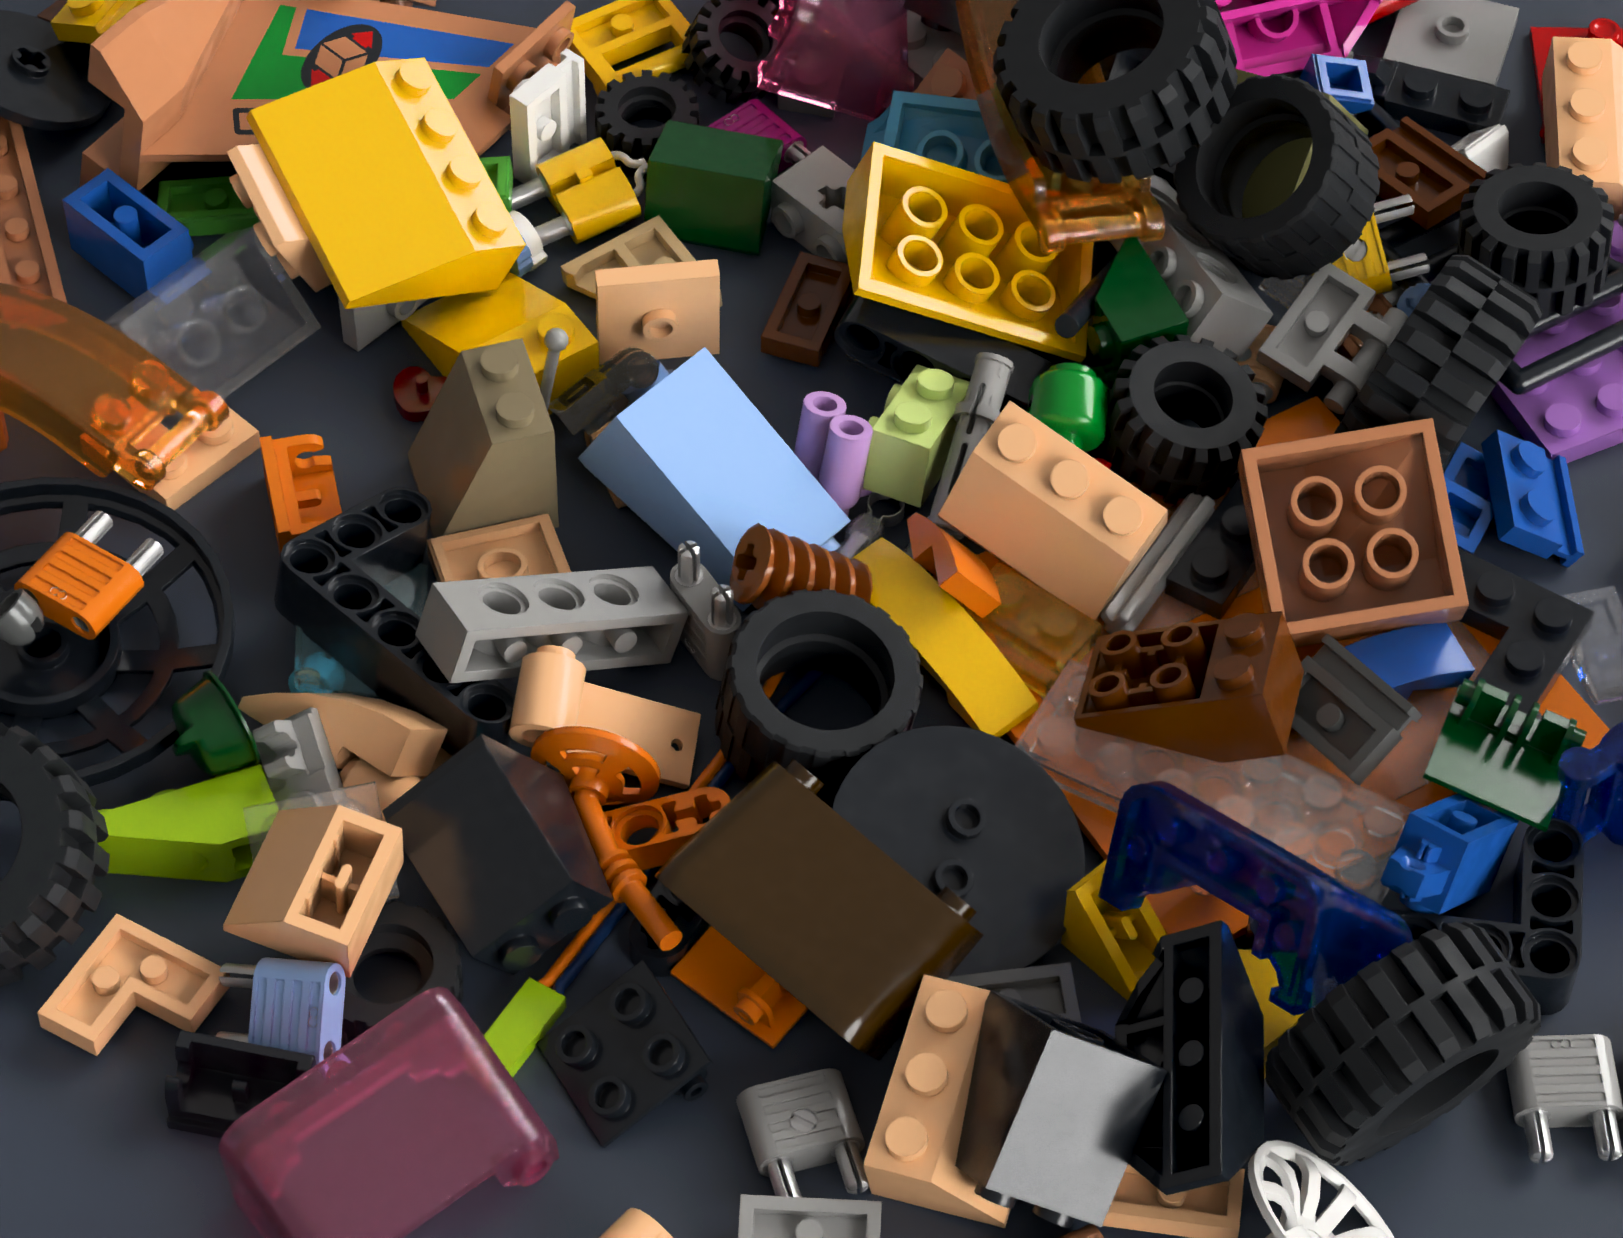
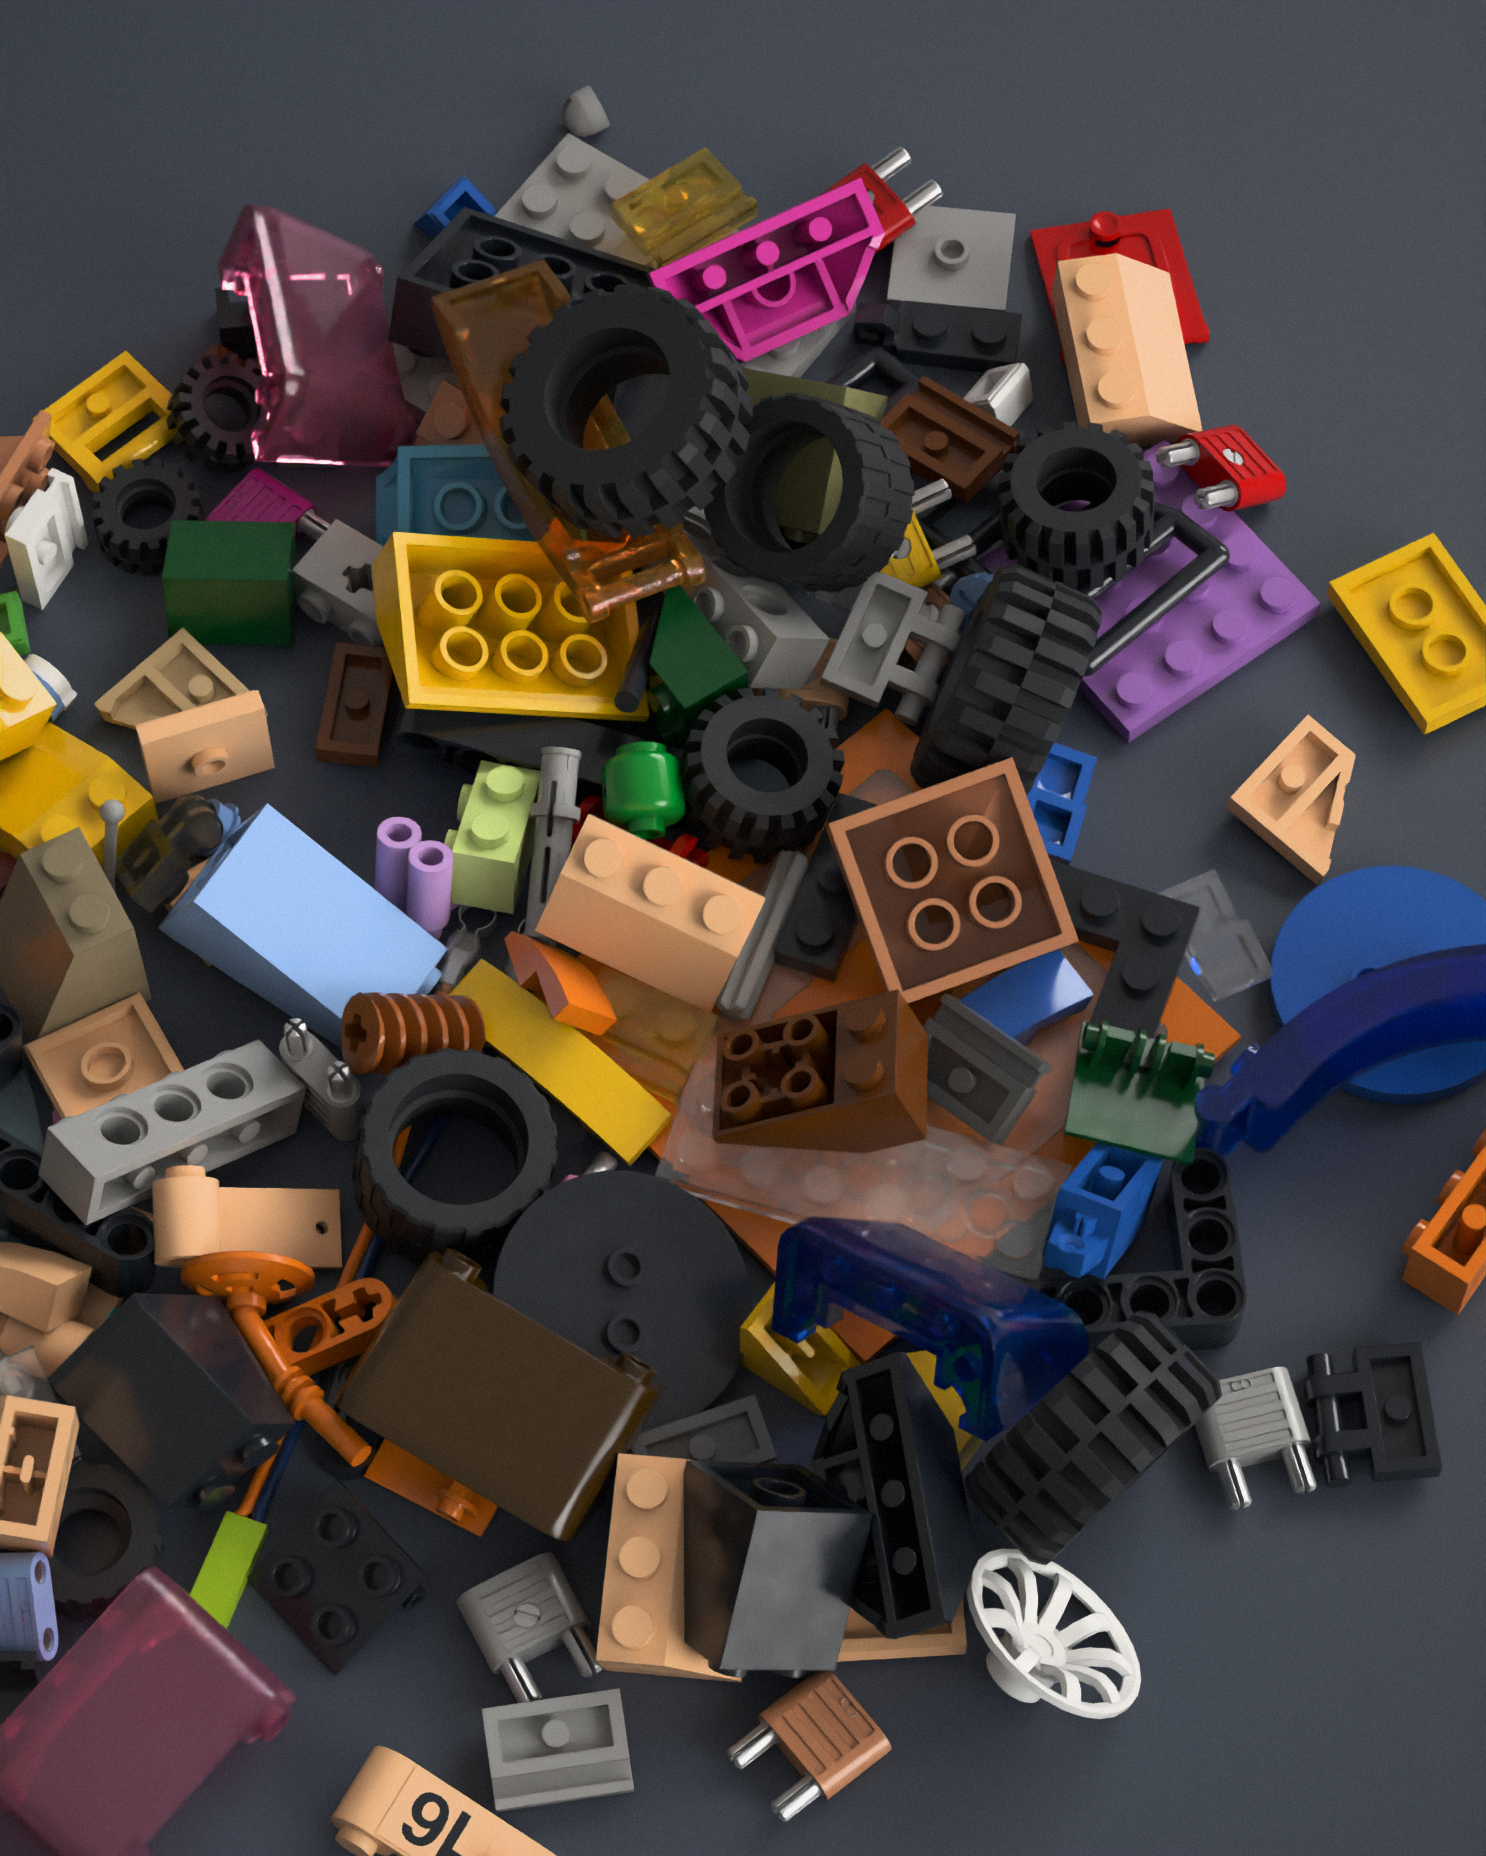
camera: 10 degrees left, 10 degrees up
yellow piece [512,137,648,246] -> none
blue slope [1299,54,1375,114] -> none
blue plate [1481,429,1584,568] -> none

